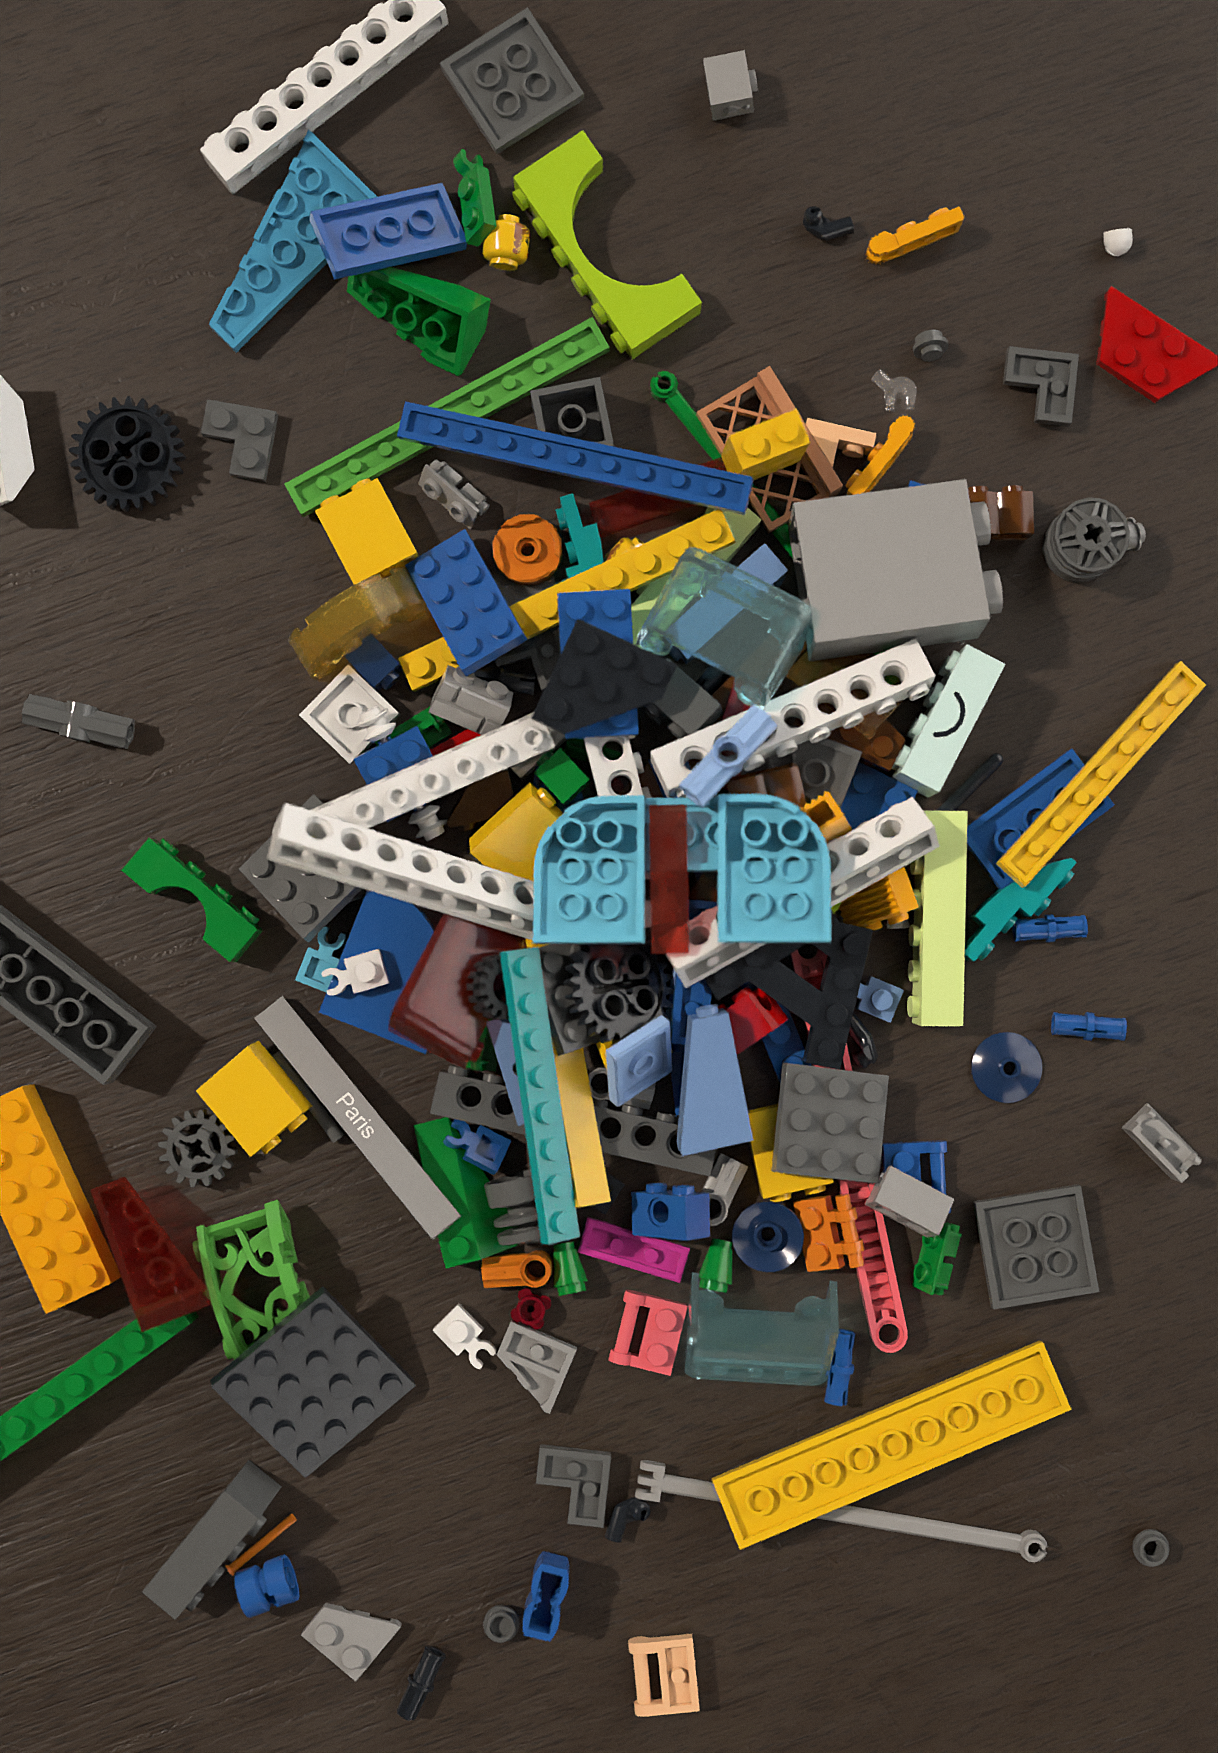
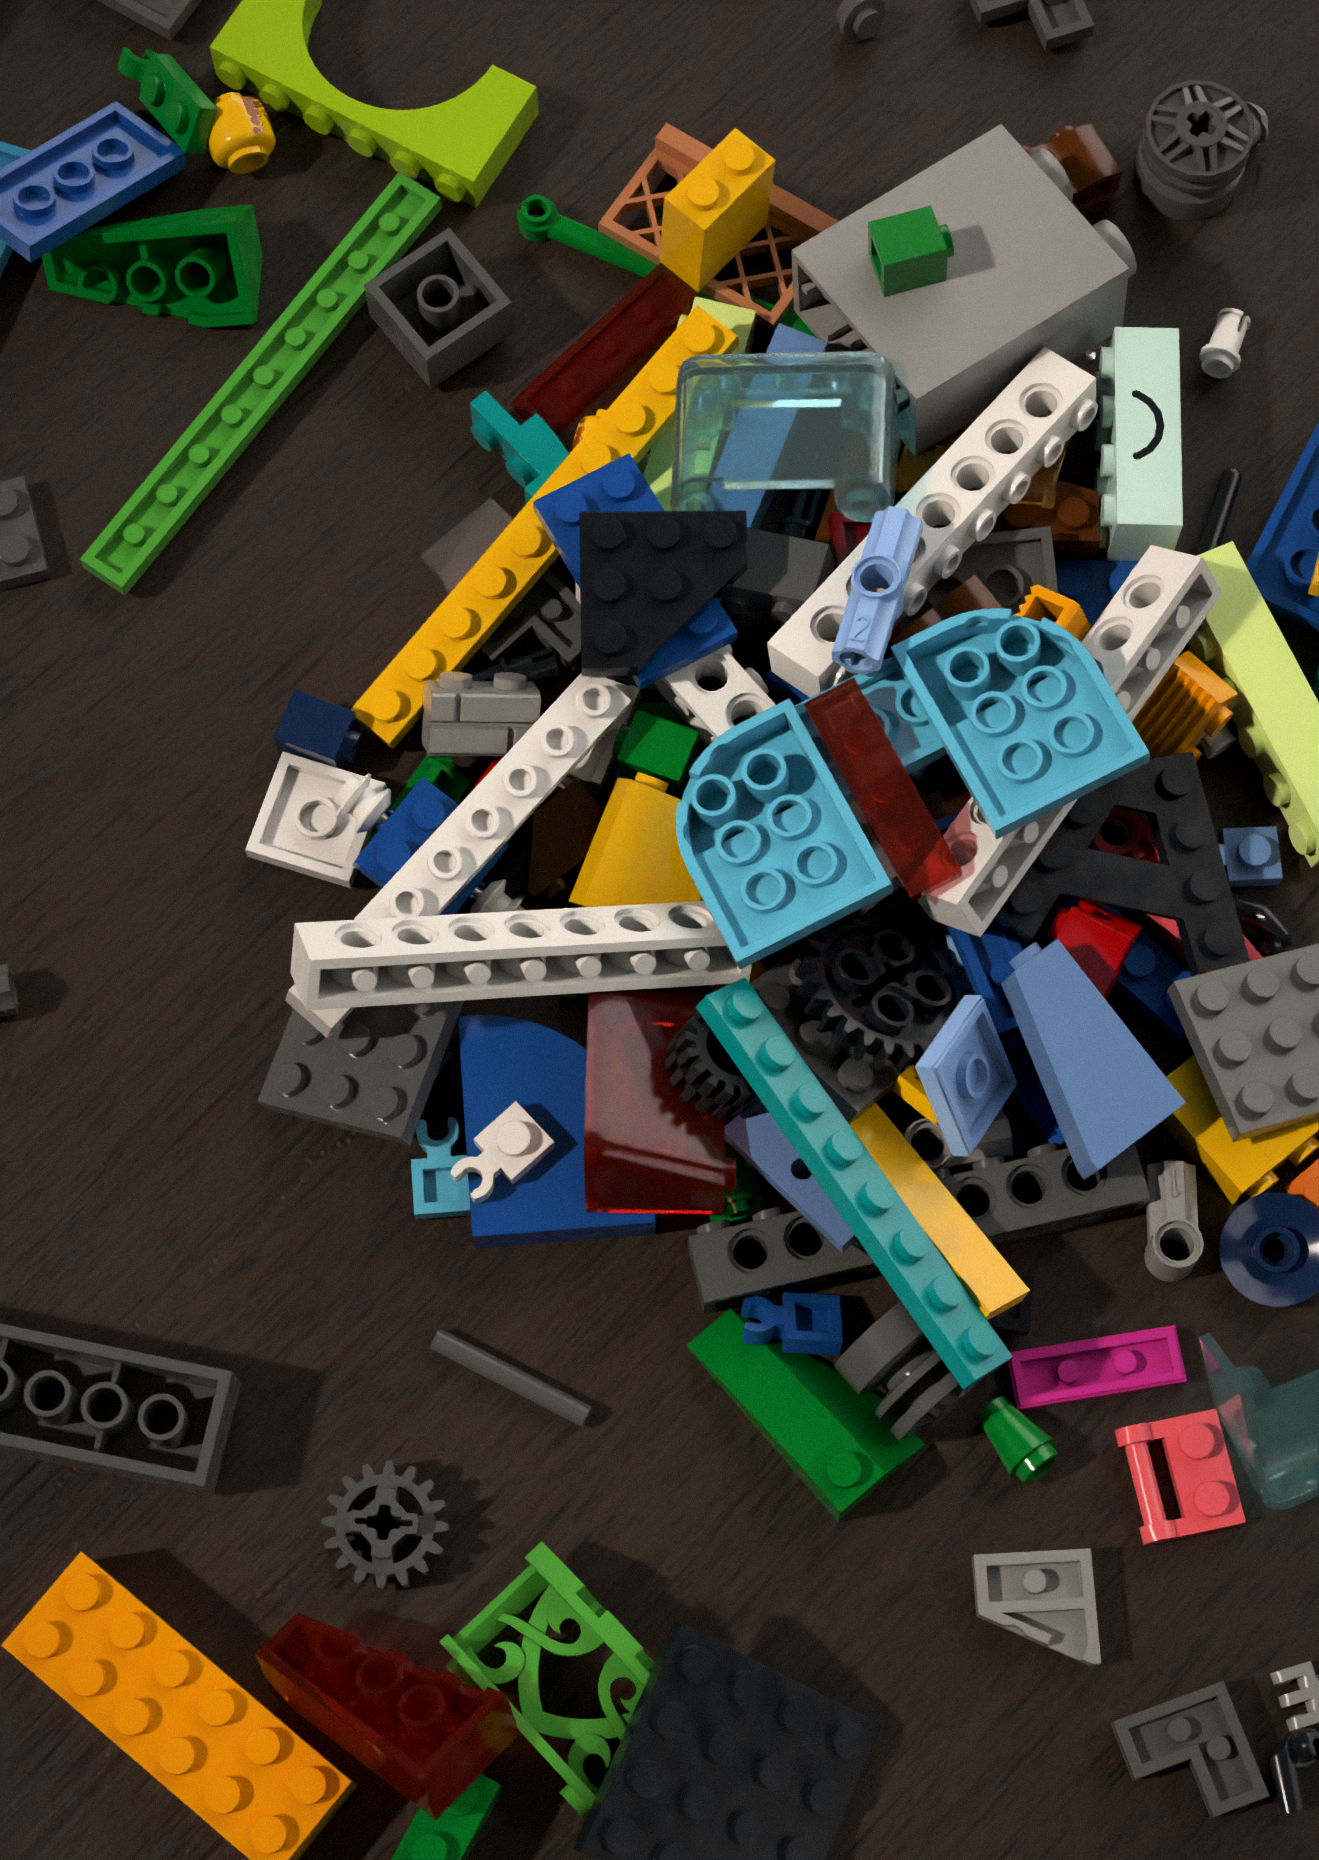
camera: 25 degrees left, 15 degrees down
green arch [121,838,263,962] -> none
yellow brick [196,1041,313,1157] -> none
light grey tile [254,996,461,1240] -> none
clear yellow brick [288,567,427,679] -> none
yellow brick [315,478,419,592] -> none
blue plate [397,401,754,515] -> none
blue plate [405,529,528,677] -> none
light grey hinge [418,459,490,529] -> none
white plate [432,1303,497,1369] -> none
orange piece [481,1250,553,1288] -> none
orange plate [493,514,562,585] -> none
dark red plate [511,1288,551,1329] -> none
blue brick [631,1183,710,1241] -> none
green cone [697,1238,733,1293] -> none
light nougat slope [805,418,876,467] -> none
light orange hinge [845,415,915,495] -> none
clear piece [871,369,917,412] -> none
none -> green brick [868,205,954,297]
none -> white pin [1199,308,1251,378]

